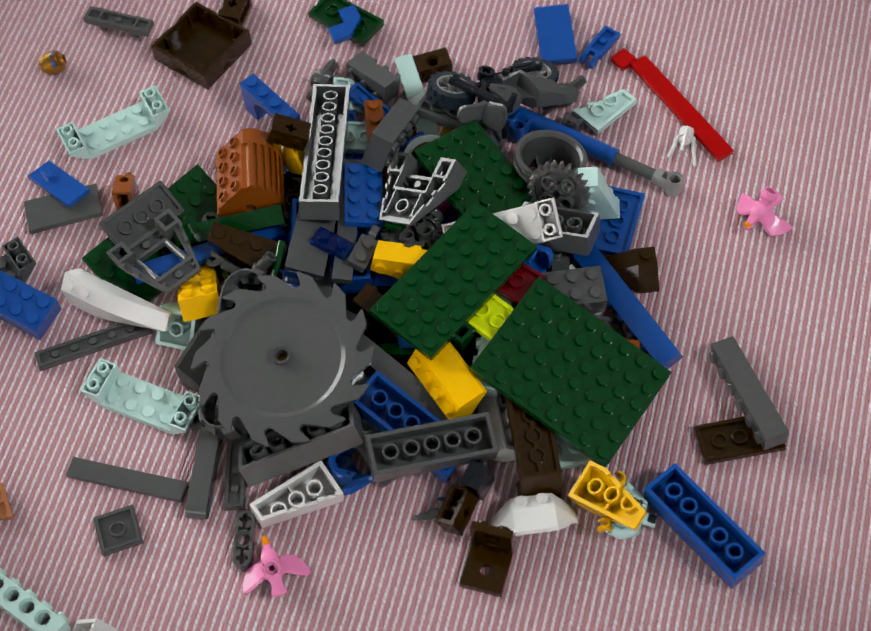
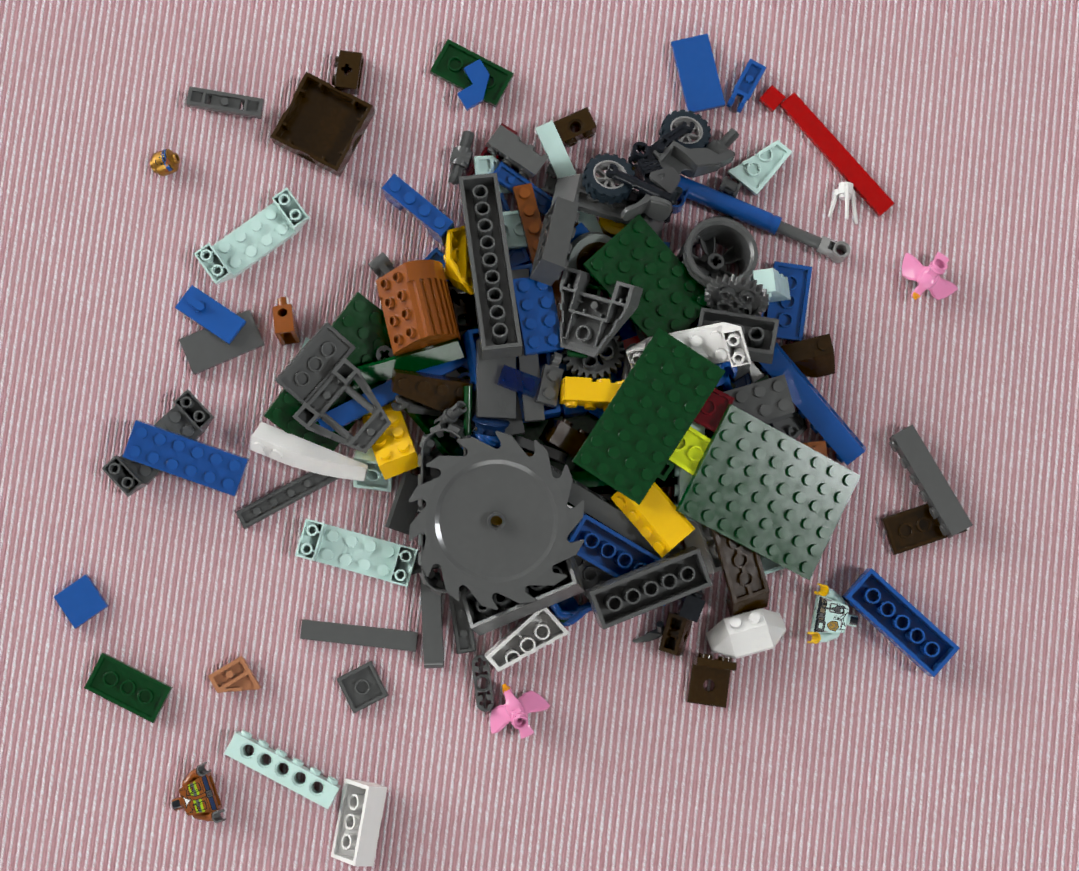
camera: 15 degrees left, 25 degrees up
dark brown brick [267,113,311,152] -> none
yellow wedge [568,461,647,531] -> none

